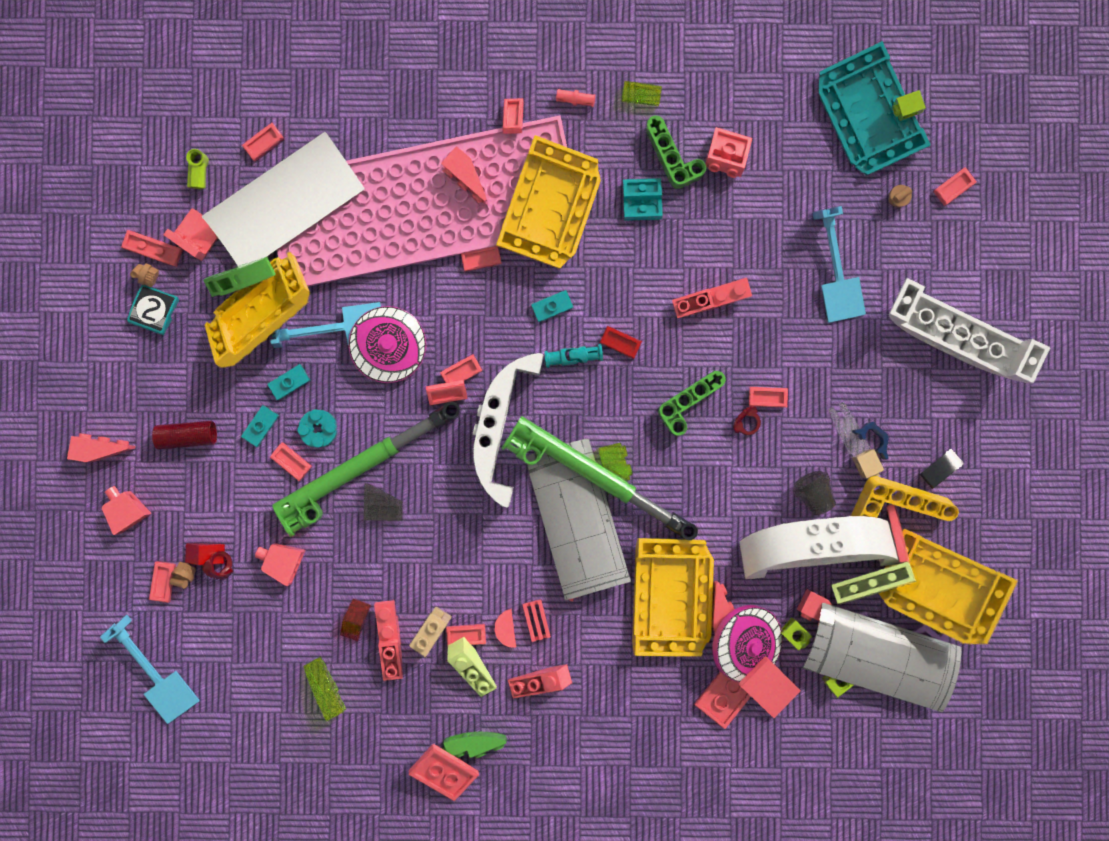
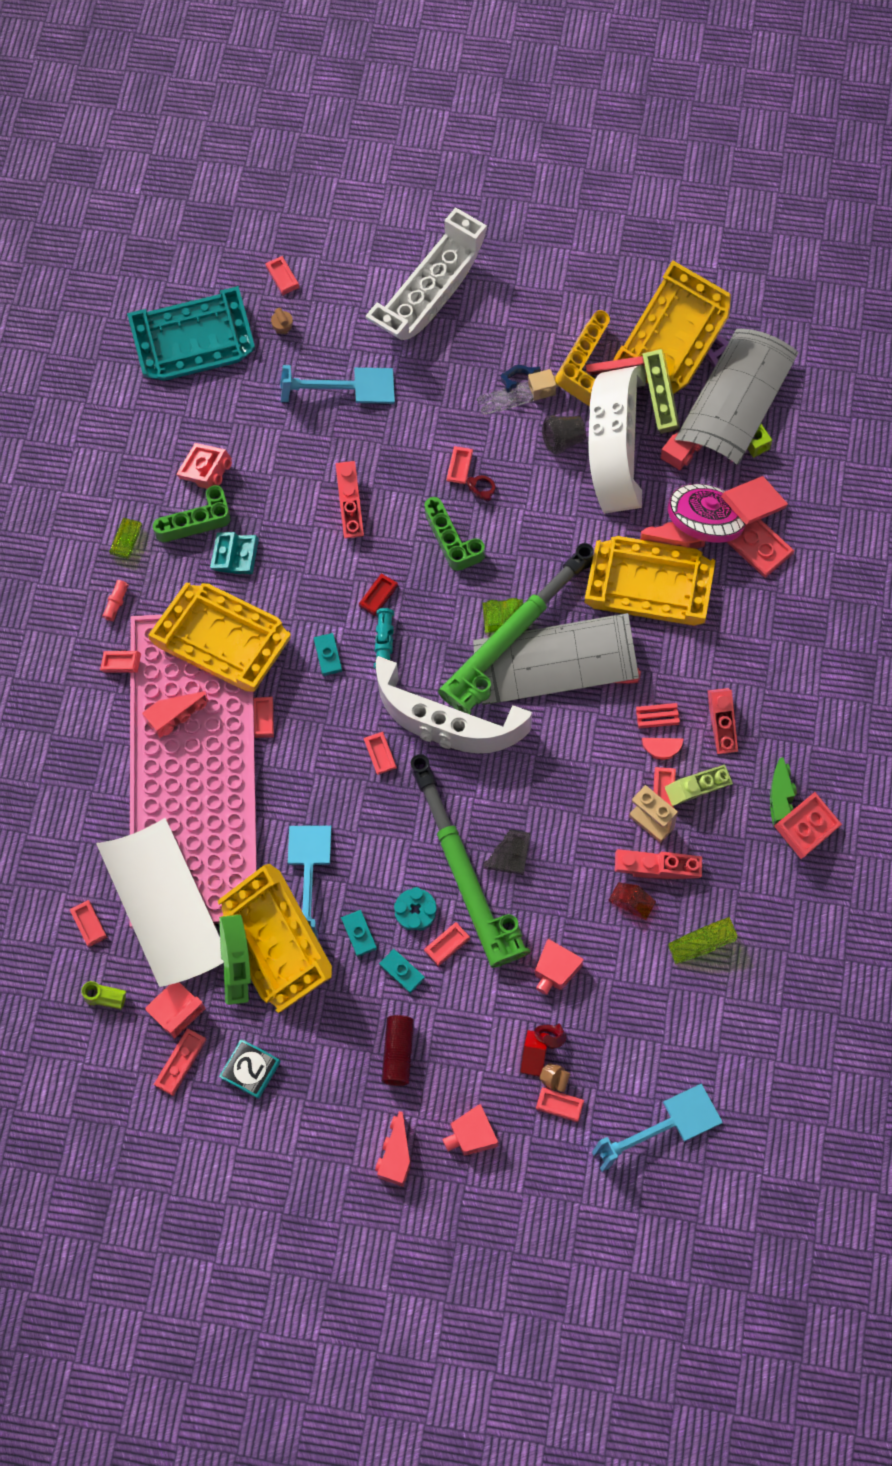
camera: 80 degrees left, 20 degrees down
medium nougat piece [130,263,159,287] -> none
dish [349,306,426,383] -> none
coral tile [426,380,467,406] -> none
lime brick [781,617,812,650] -> none
lime brick [892,90,926,121] -> none
black slope [919,449,964,489] -> none

